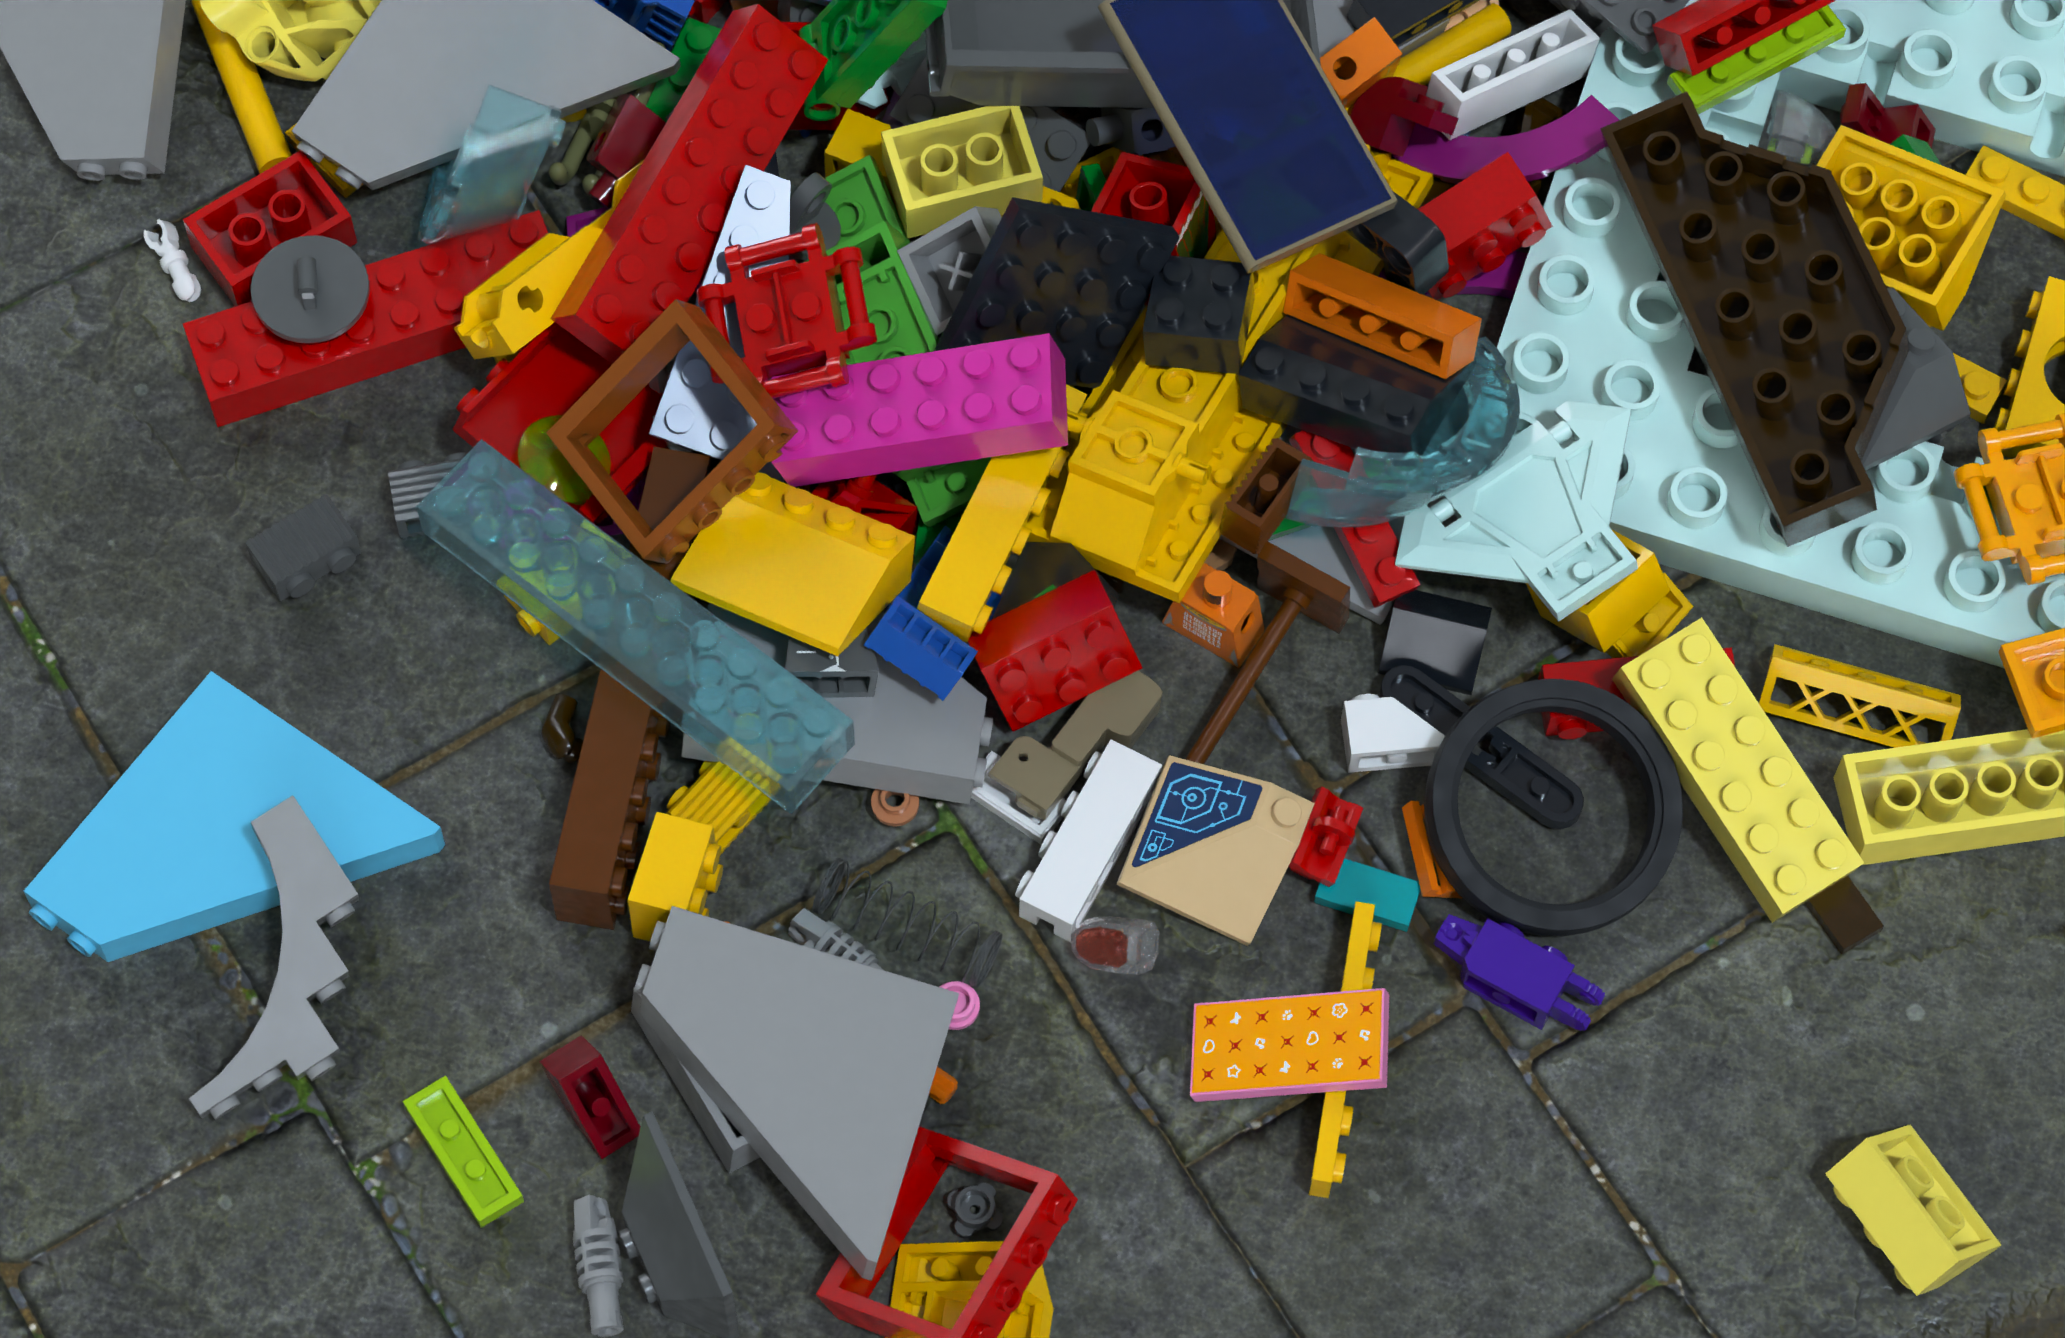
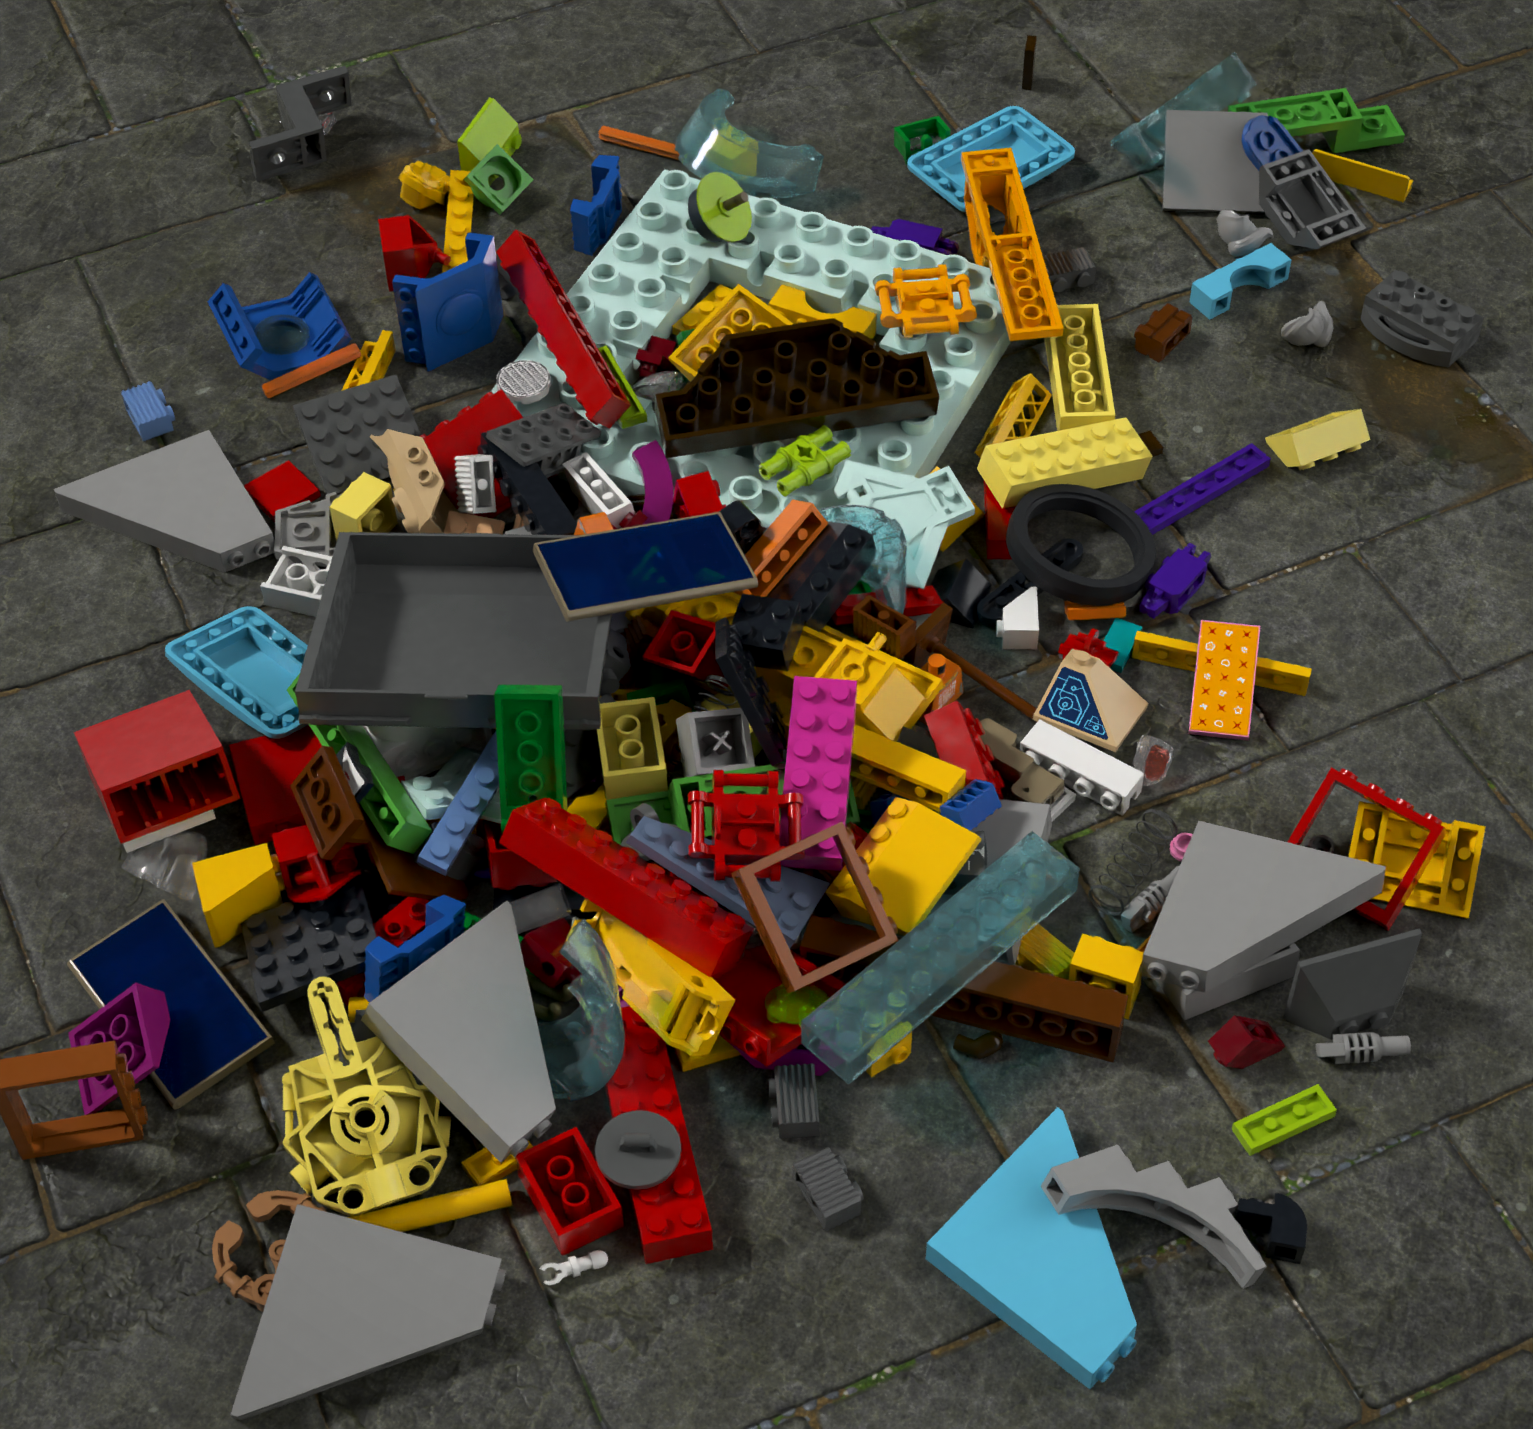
camera: 80 degrees left, 15 degrees down
none -> lime pin [758,425,851,496]
none -> dark purple plate [1134,443,1271,535]
none -> black brick [1235,1192,1307,1264]

